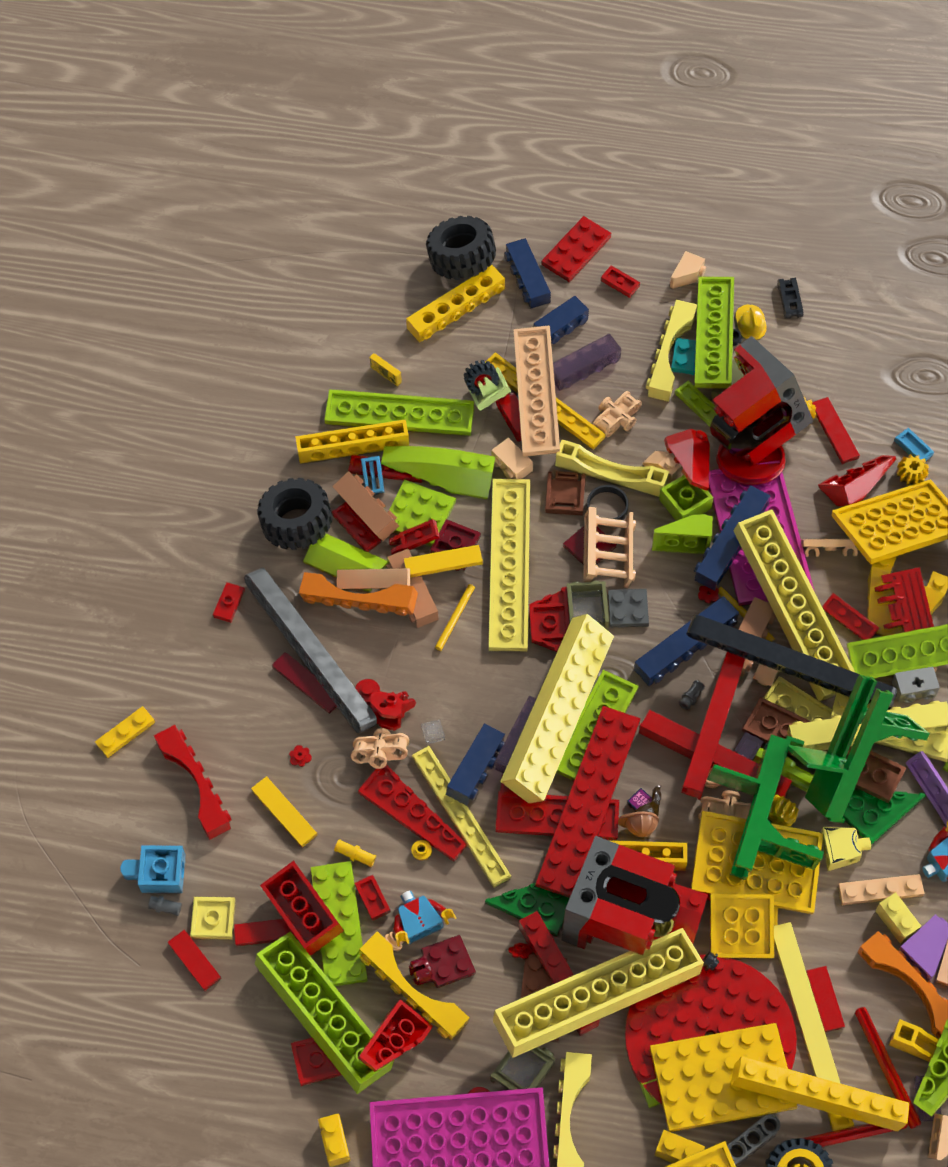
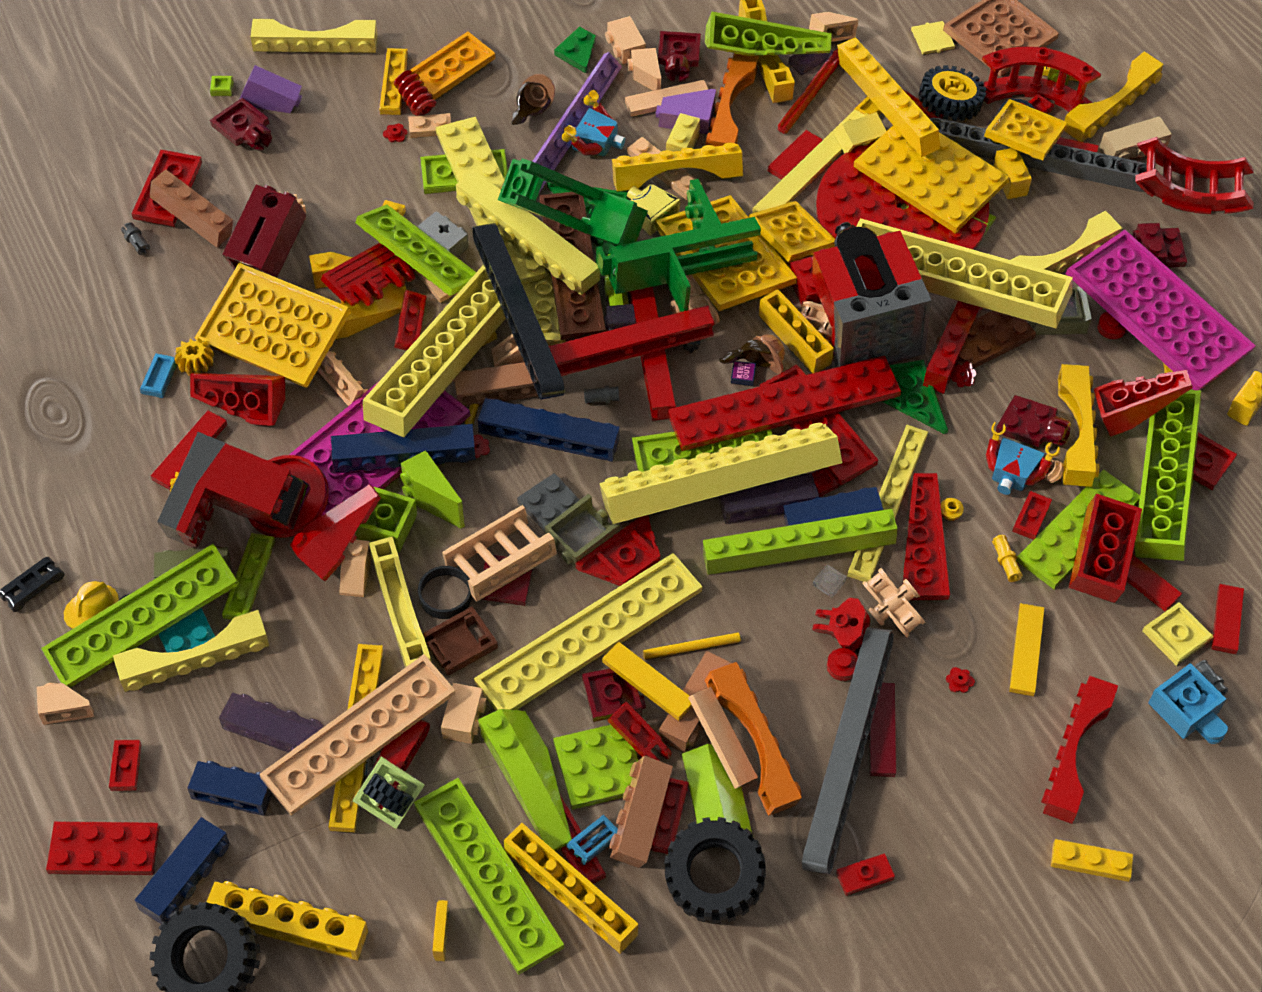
camera: 130 degrees left, 5 degrees down
light nougat axle [593,391,642,438] -> none
none -> yellow arch [612,143,743,191]
none -> lime brick [703,509,897,575]
none -> light yellow brick [835,112,886,153]

